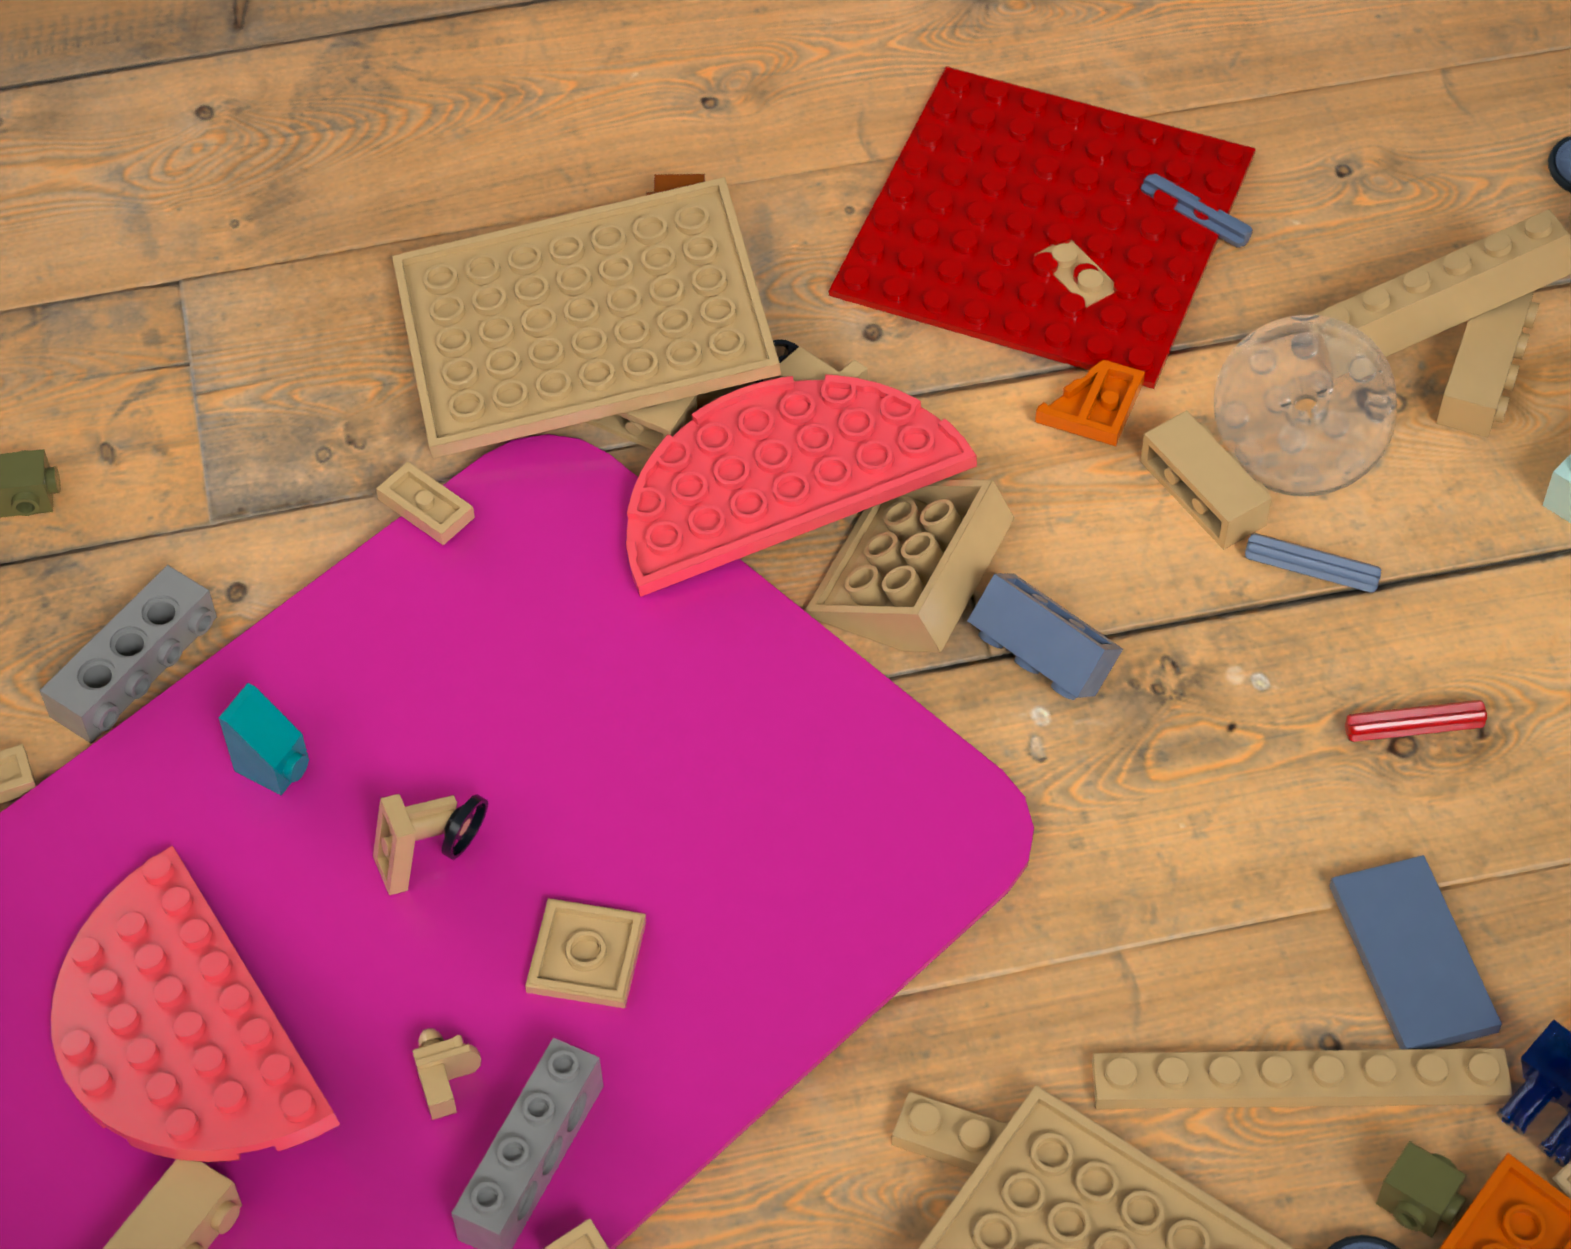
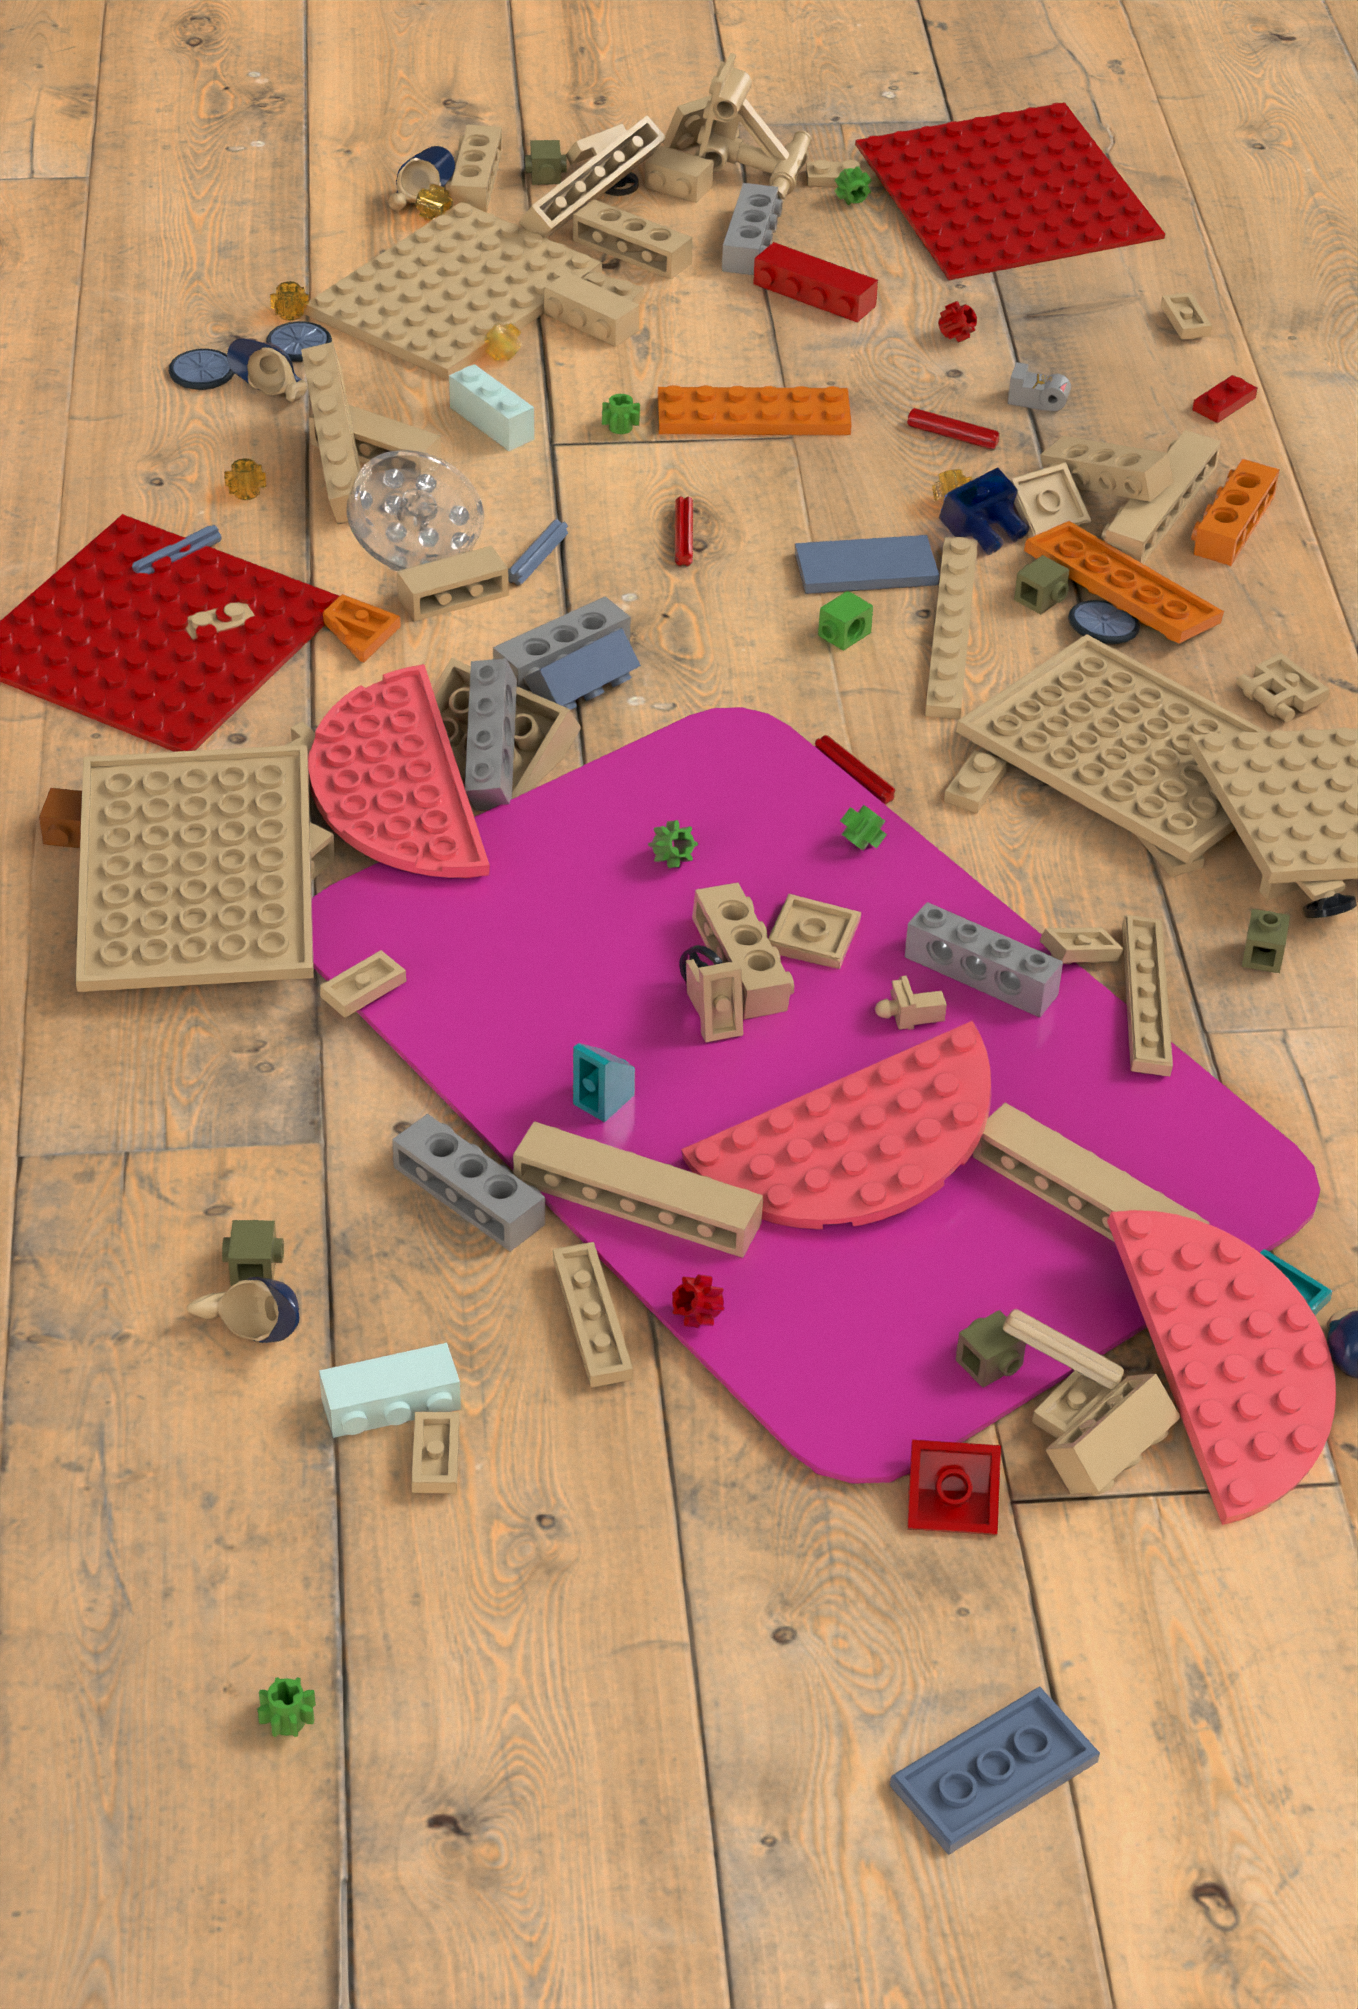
camera: 85 degrees left, 10 degrees down
none -> clear yellow gear [224,458,267,500]
none -> light grey brick [465,658,517,811]
none -> light grey brick [493,596,631,691]
none -> tan brick [513,1121,763,1258]
none -> bright green gear [648,820,698,868]
none -> tan brick [692,883,794,1019]
none -> red axle [815,735,896,805]
none -> bright green brick [818,590,873,651]
none -> bright green gear [840,804,887,851]

